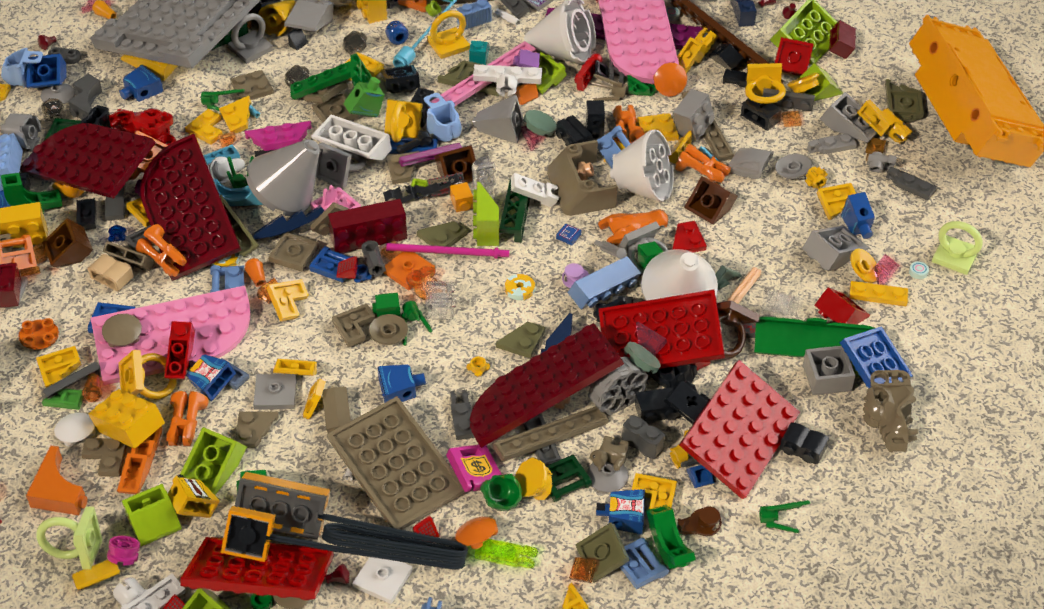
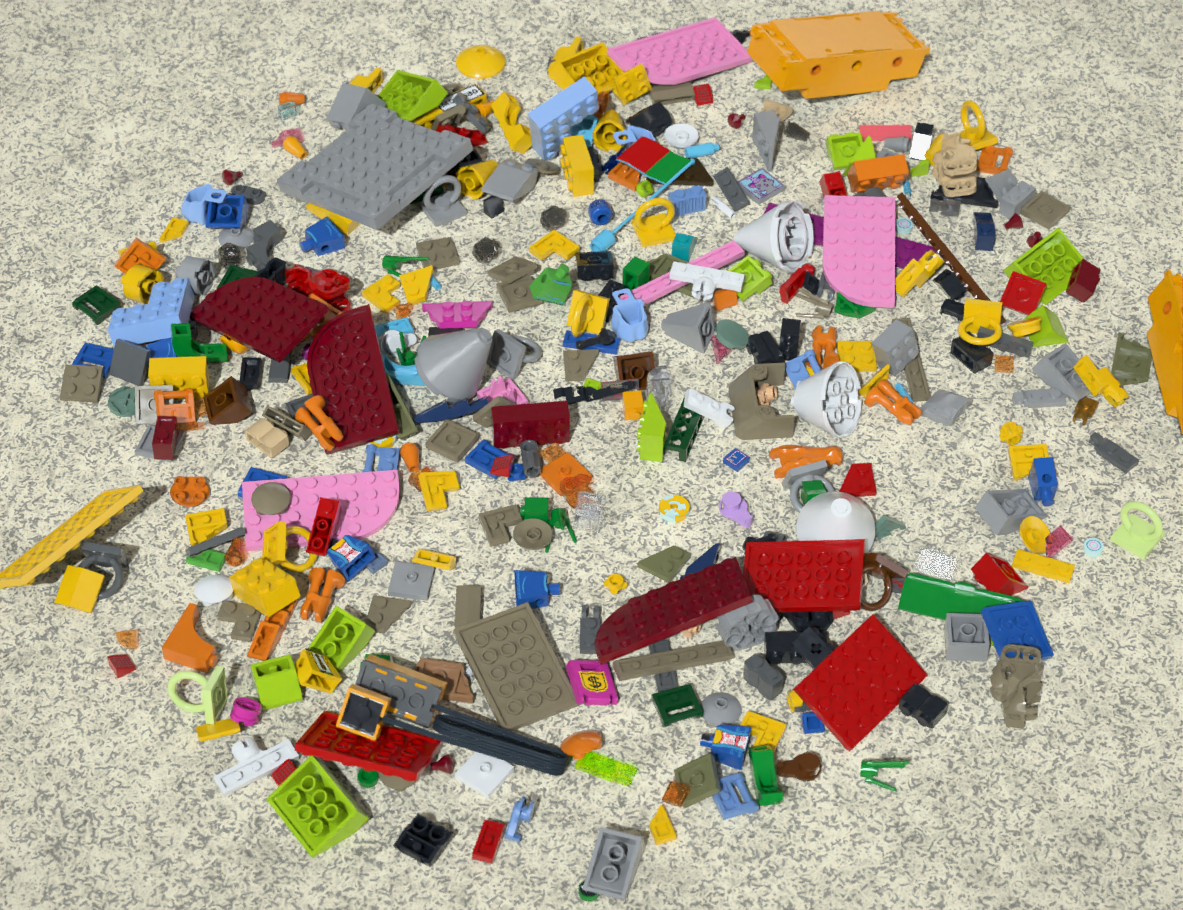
camera: 10 degrees right, 0 degrees up
clear blue plate [108,225,127,242] -> none
green bracket [290,53,372,100] -> none
yellow tile [303,378,326,419] -> none
white slope [311,115,392,161] -> none
dark pink bar [386,243,509,259] -> none
magenta axle [399,143,462,167] -> none
red slope [413,516,439,543] -> none
olive wing [416,221,468,247] -> none
green hair [480,474,522,512] -> none
medium lavender brick [513,49,540,68] -> none
yellow hat [515,457,552,500] -> none
medium blue brick [567,256,641,310] -> none
dark tan animal [590,436,629,471] -> none
light grey axle [594,240,626,259] -> none
sand green tile [624,342,661,373] -> none
clear pink tile [636,322,667,356] -> none
orange dish [653,62,687,96] -> none
reddish brown slope [684,176,738,225] -> none
light nougat axle [727,267,761,304] -> none
light grey dish [776,154,811,179] -> none
light grey plate [867,152,896,173] -> none
none -> medium nougat wing [412,658,473,704]
none -> green brick [622,256,650,291]

